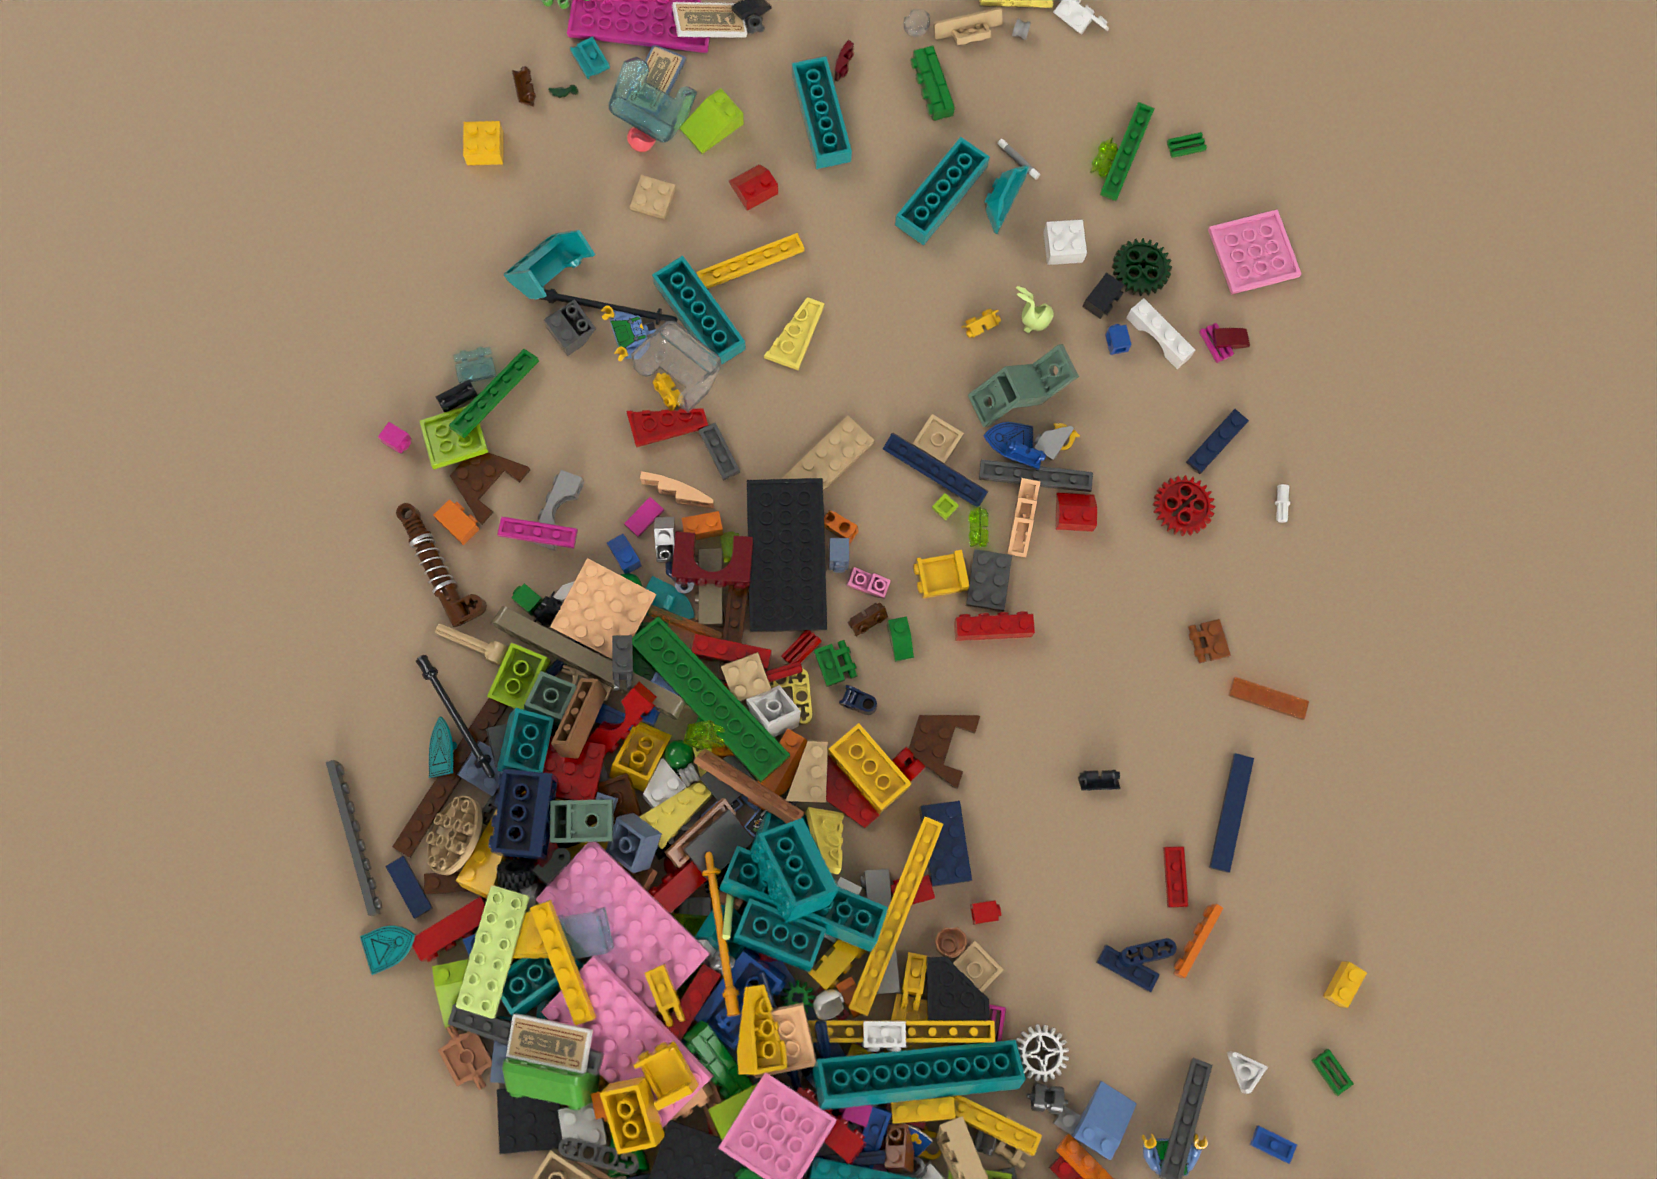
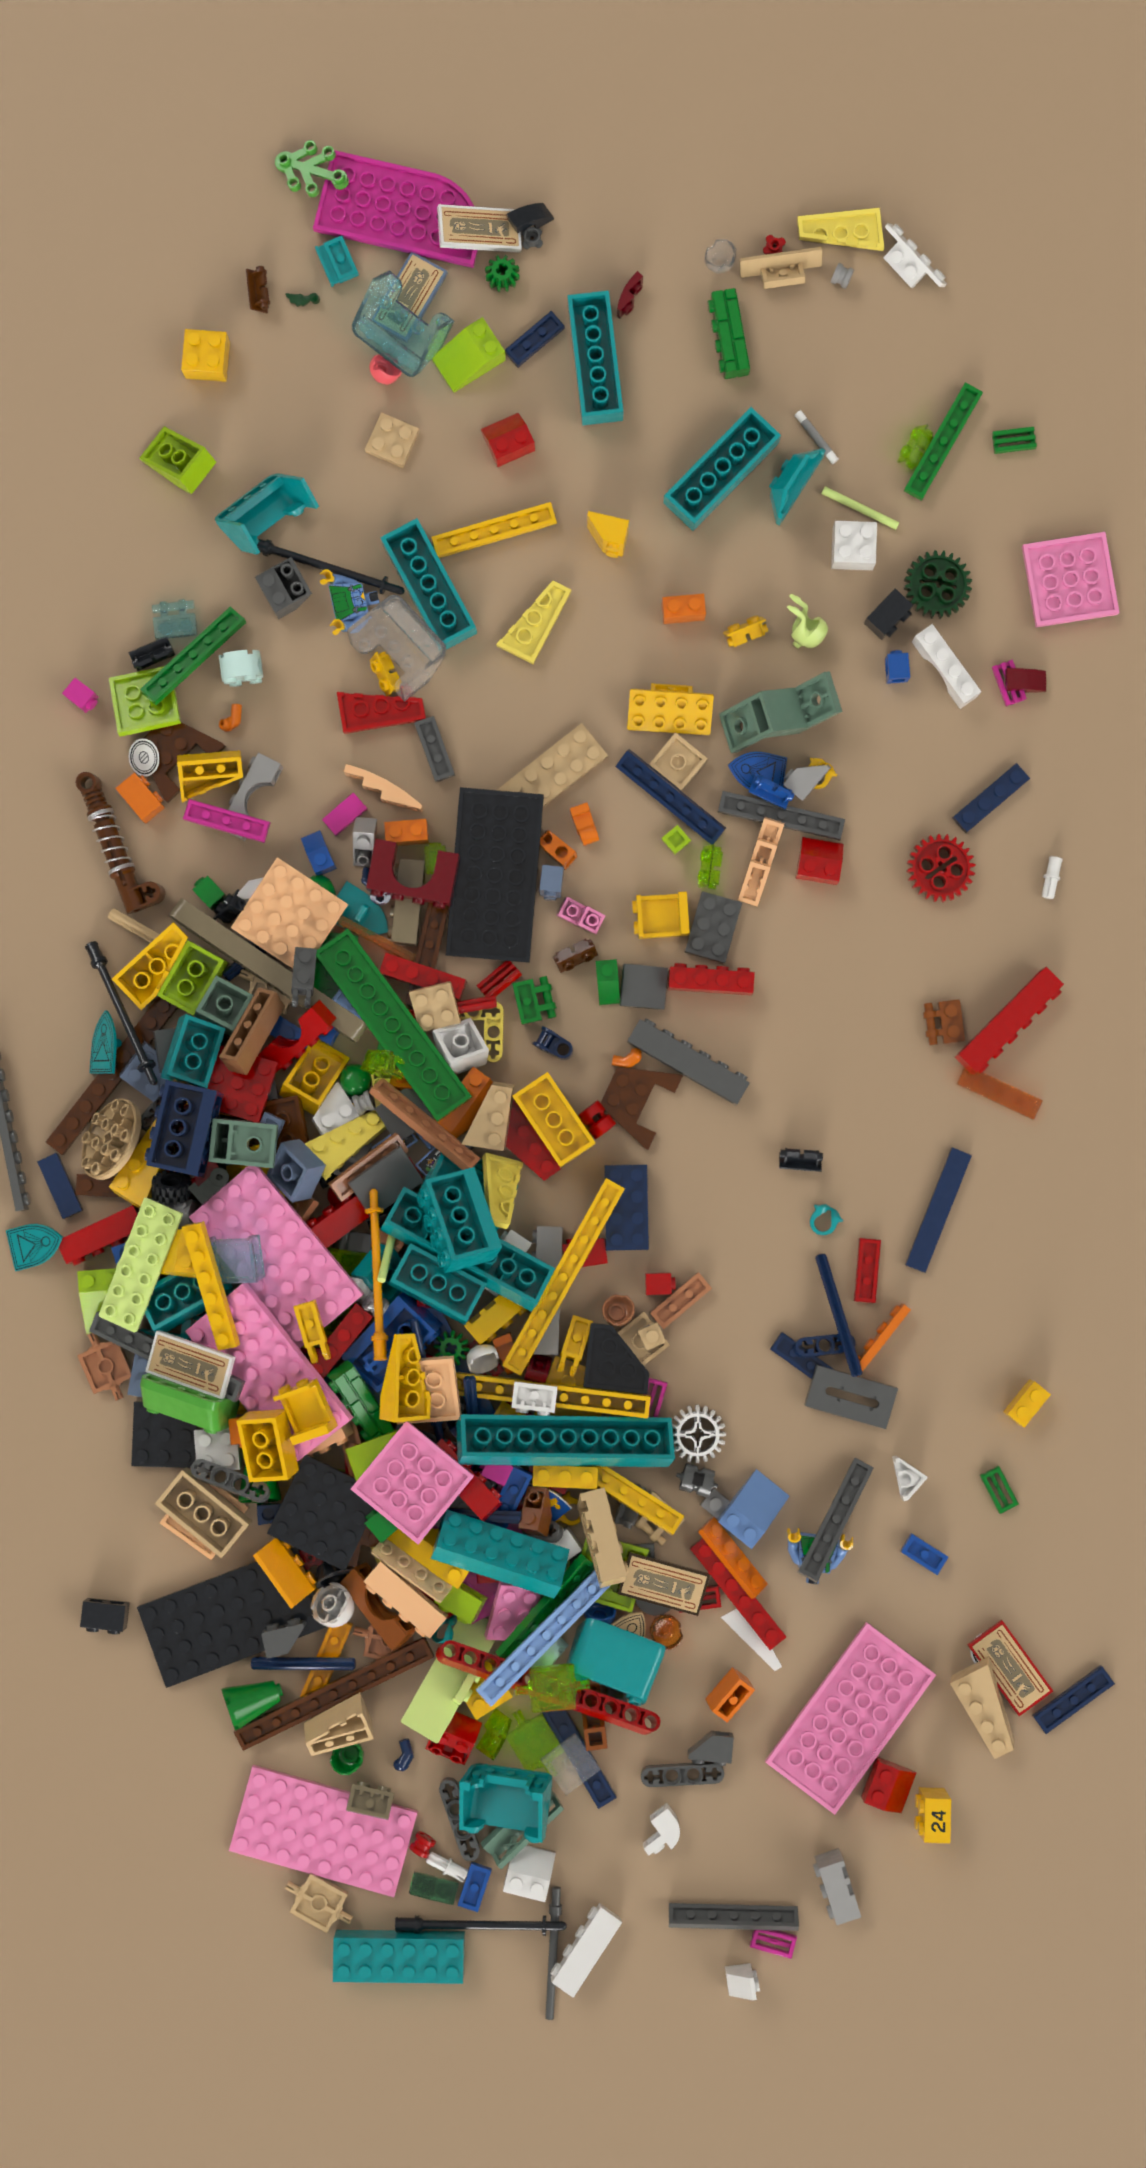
camera: 15 degrees right, 10 degrees up
none -> yellow wedge [112,922,188,1010]
none -> white sticker [129,739,159,776]
none -> lime slope [139,426,216,494]
none -> yellow wedge [177,750,243,803]
none -> light aqua brick [219,650,263,687]
none -> orange arm [219,704,242,732]
none -> green gear [485,254,520,292]
none -> dark blue tile [505,311,565,368]
none -> dark red slope [524,1354,552,1383]
none -> orange leg [570,802,599,846]
none -> yellow slope [587,511,629,558]
none -> orange arm [612,1048,642,1068]
none -> dark grey slope [620,964,668,1010]
none -> yellow bracket [627,683,714,735]
none -> dark grey brick [627,1018,750,1105]
none -> tan brick [637,1321,666,1351]
none -> nougat plate [650,1272,712,1329]
none -> orange brick [661,593,706,624]
none -> red plate [763,235,786,255]
none -> dark grey piece [804,1364,898,1429]
none -> teal piece [809,1204,843,1235]
none -> dark blue axle [815,1254,863,1377]
none -> yellowish green bar [821,486,900,530]
none -> red brick [955,967,1064,1075]

